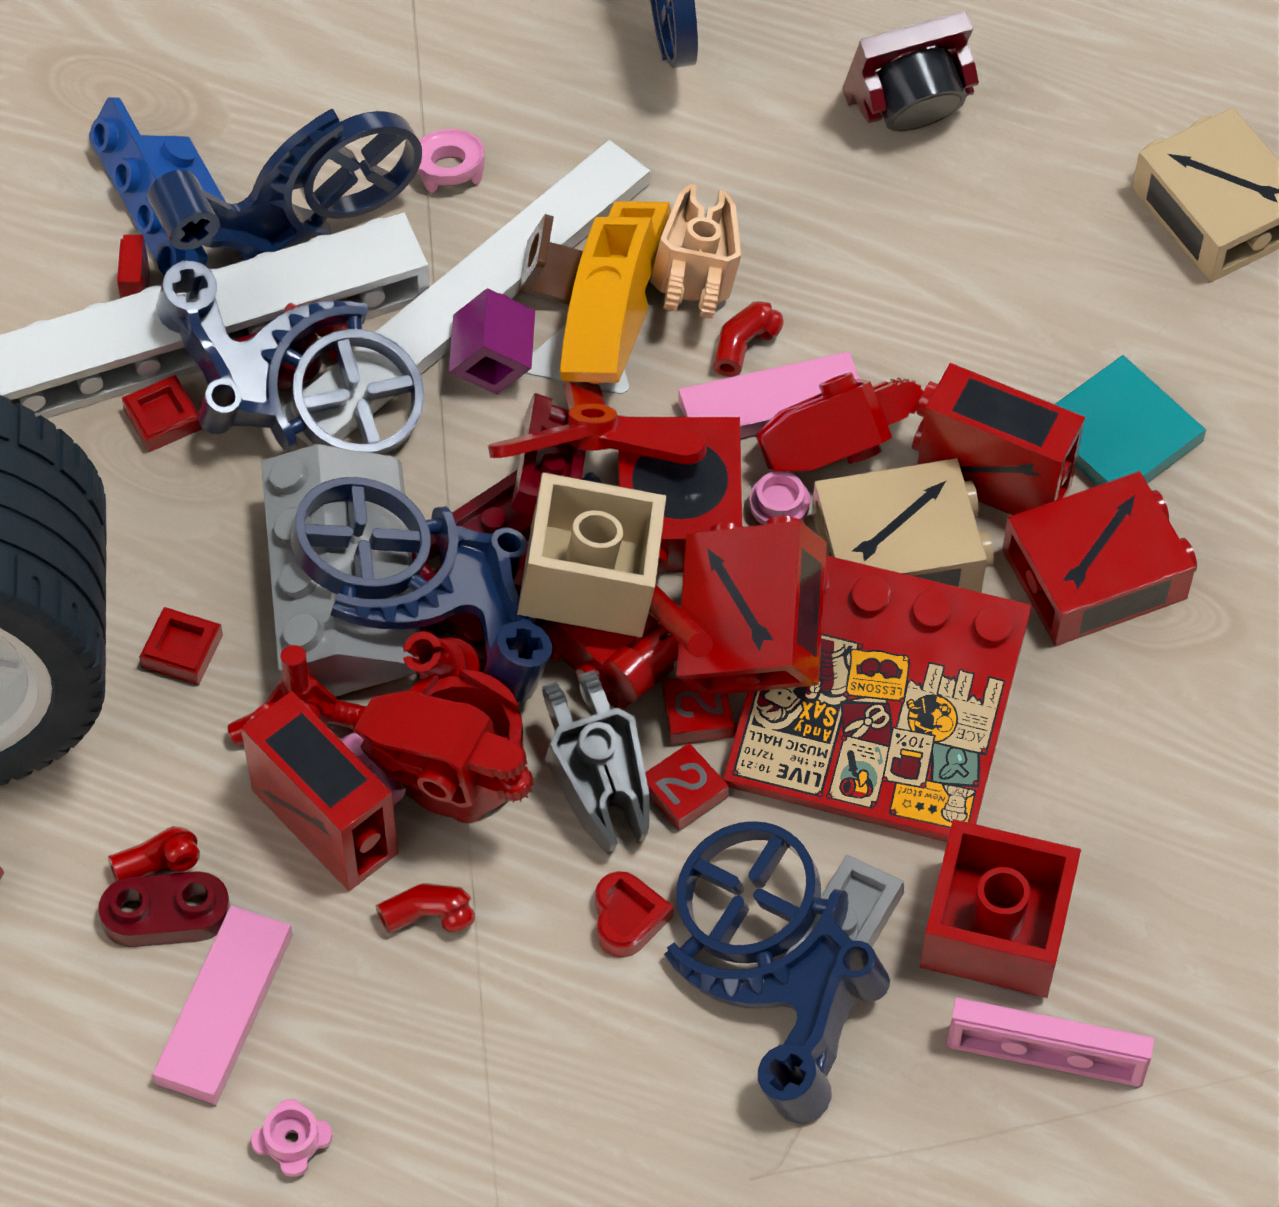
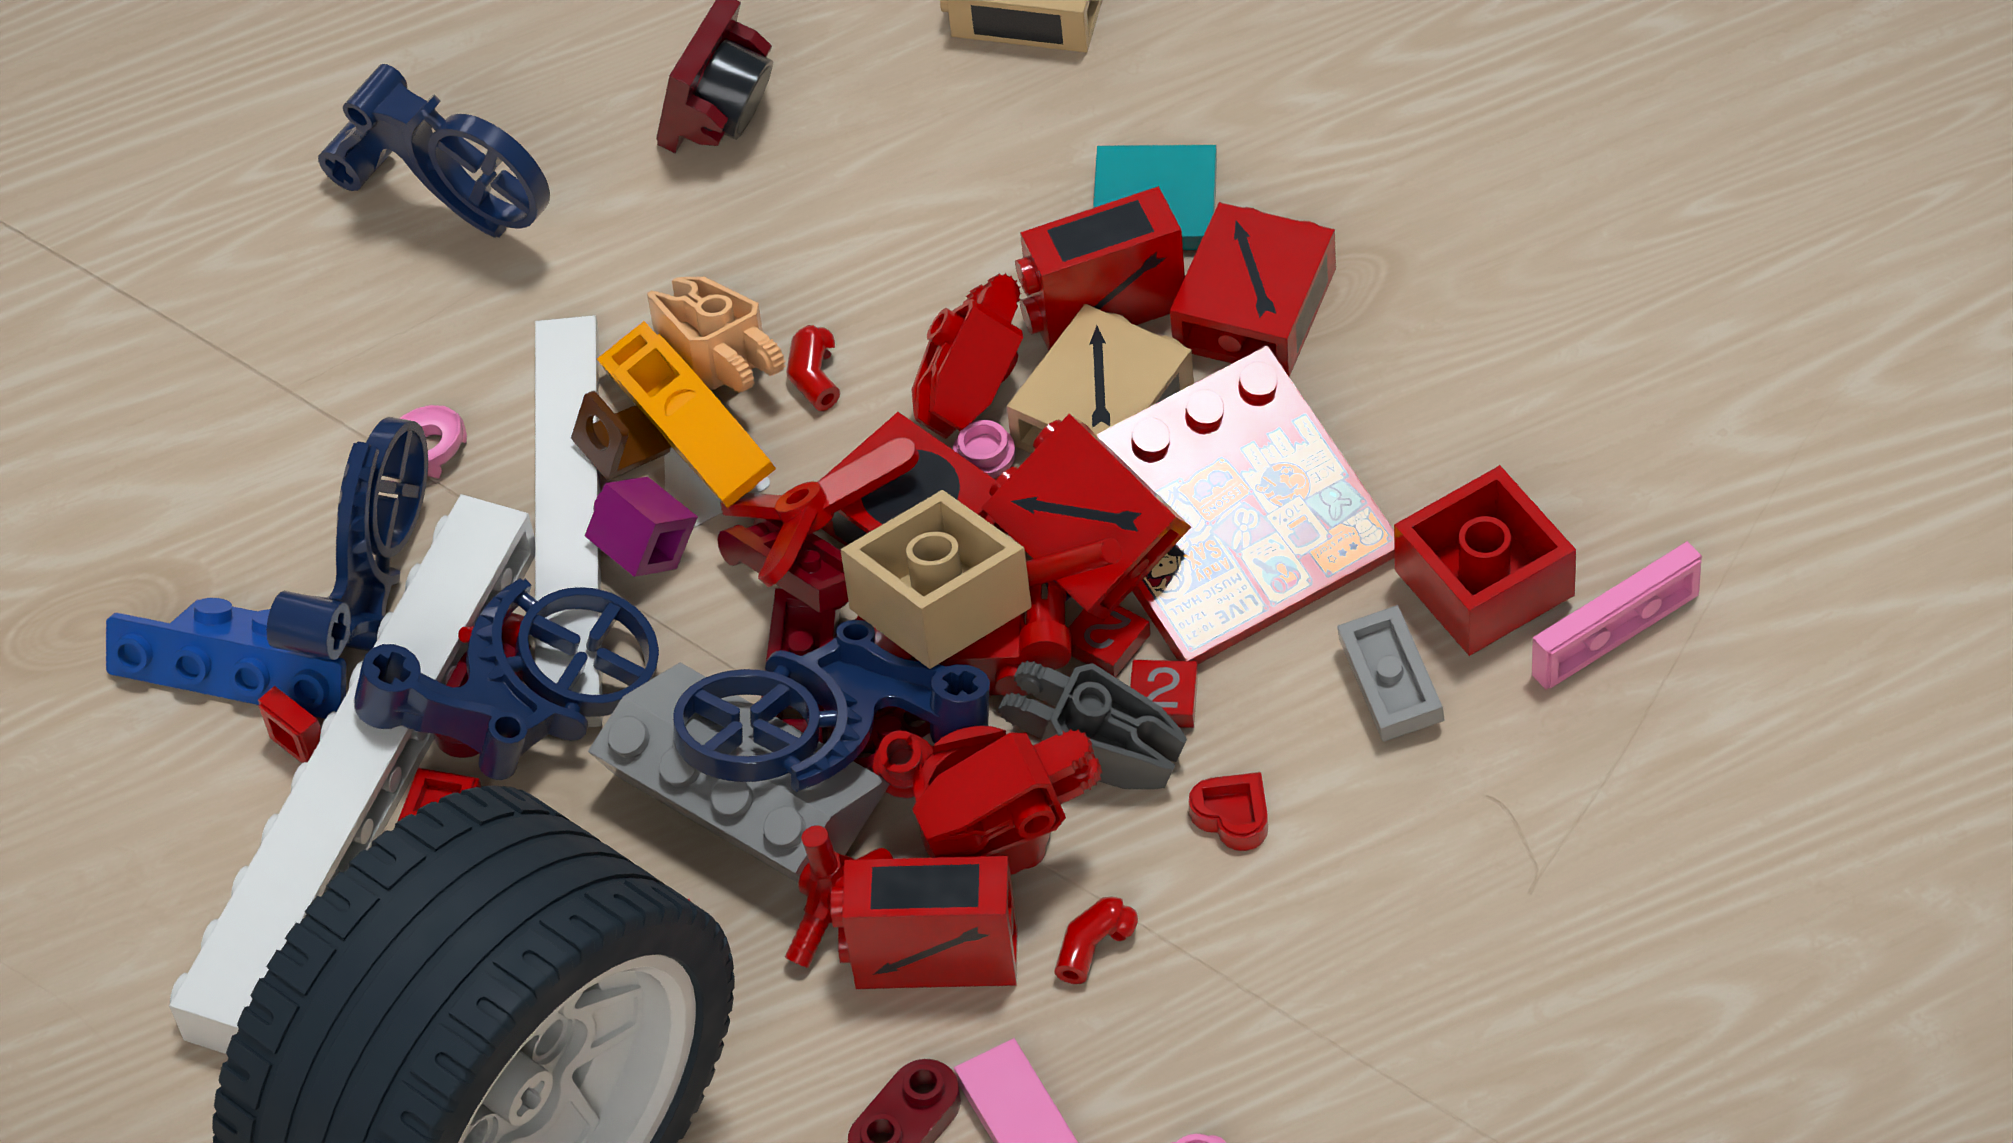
camera: 40 degrees left, 5 degrees down
red arm [108,826,200,881] -> none
dark blue piece [664,821,890,1124] -> none
bright pink tile [678,351,859,438] -> none

